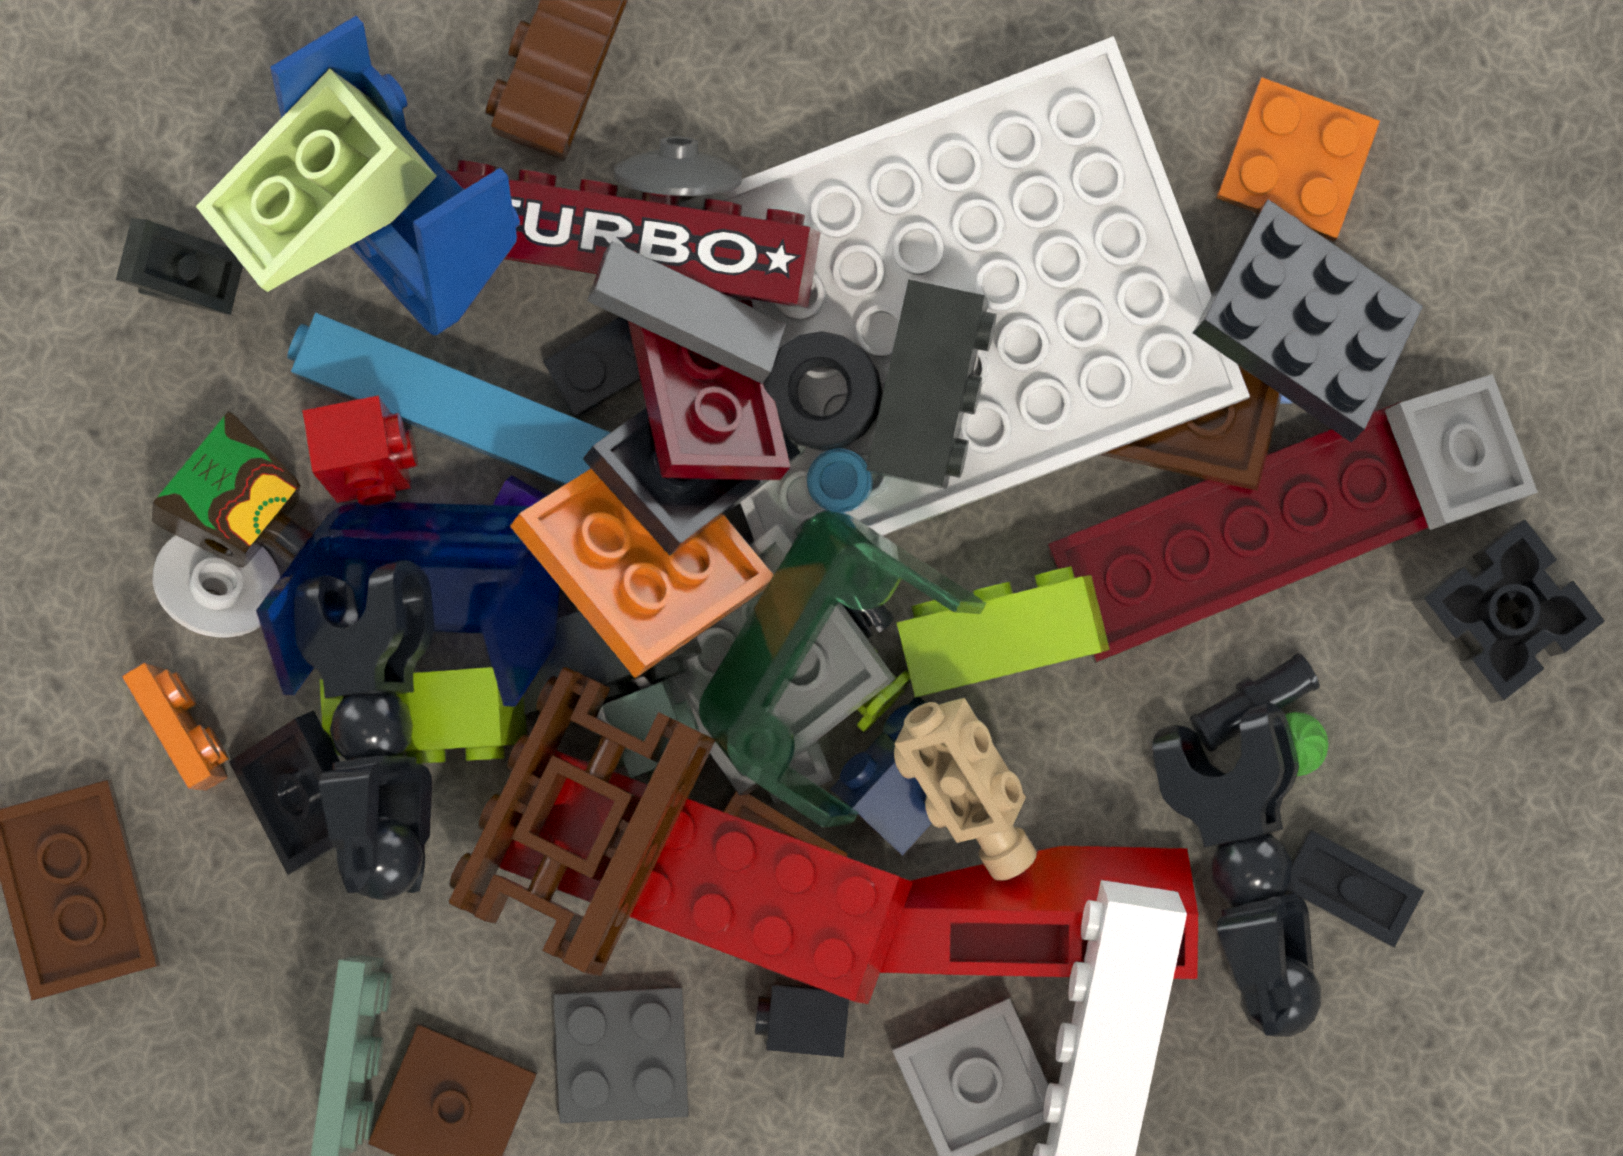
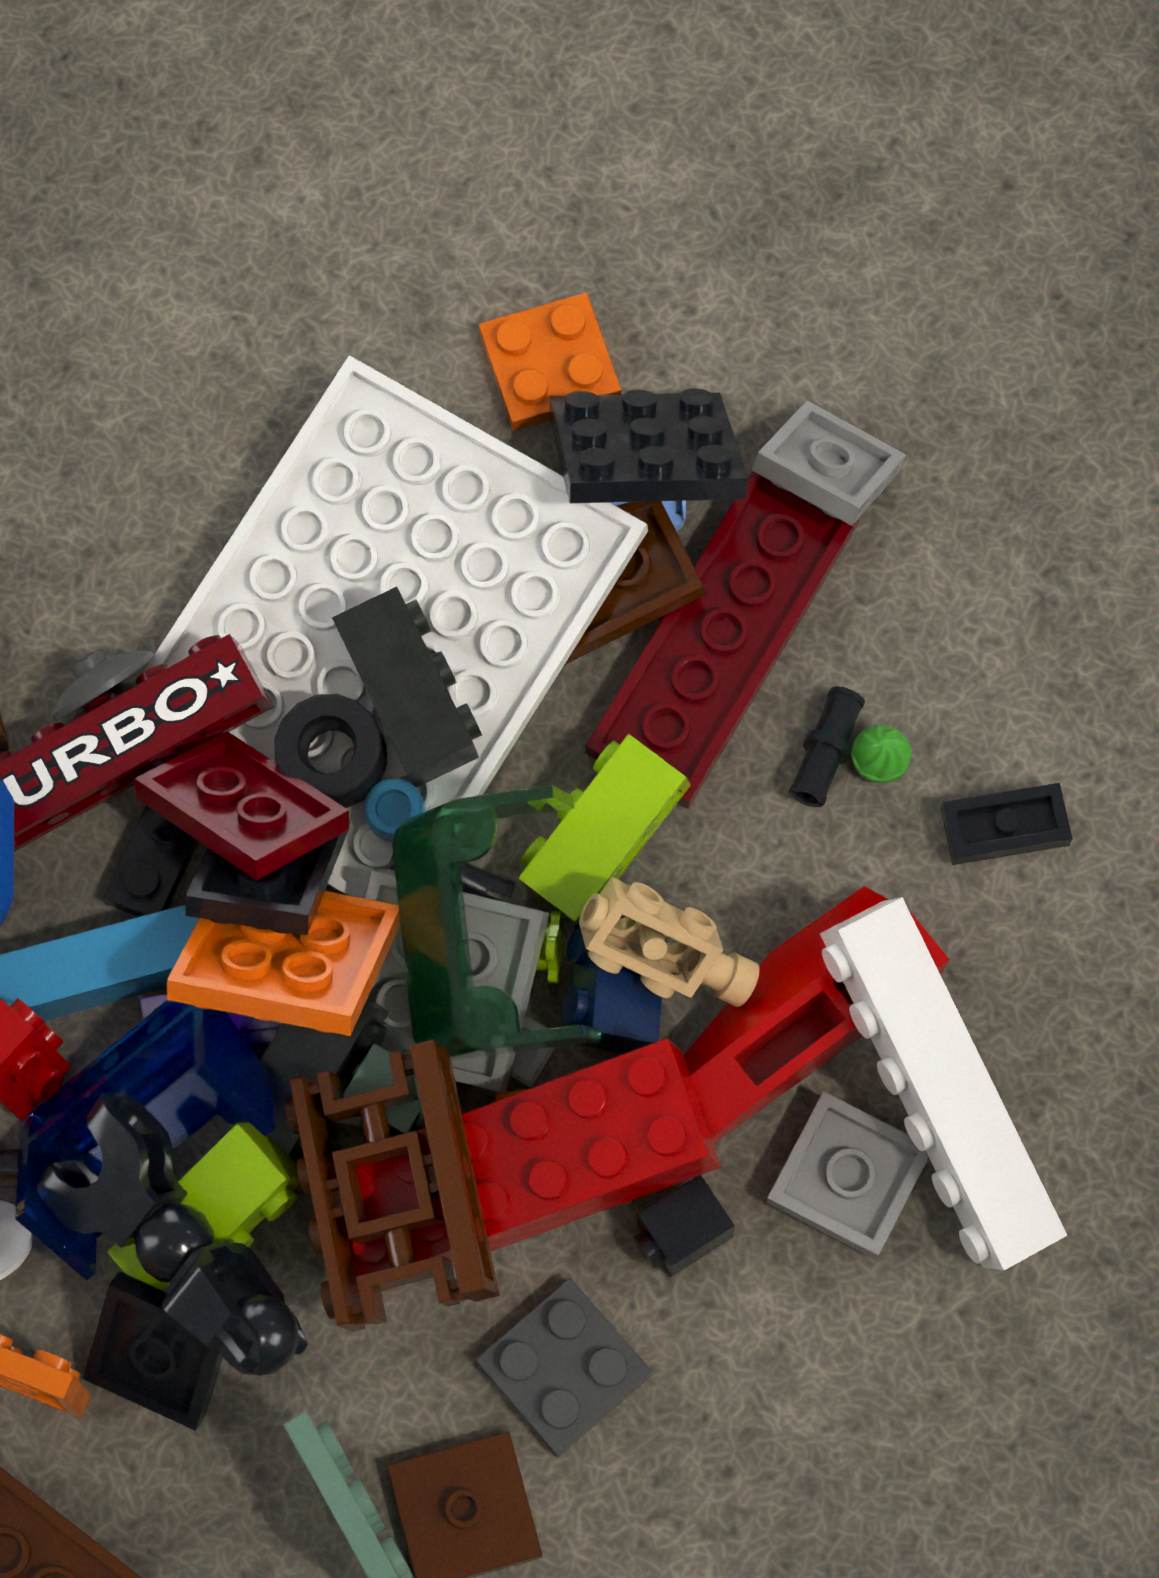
camera: 30 degrees left, 15 degrees down
tile [587,241,786,384] -> none
black piece [1152,702,1321,1037] -> none
black brick [1412,519,1605,703] -> none

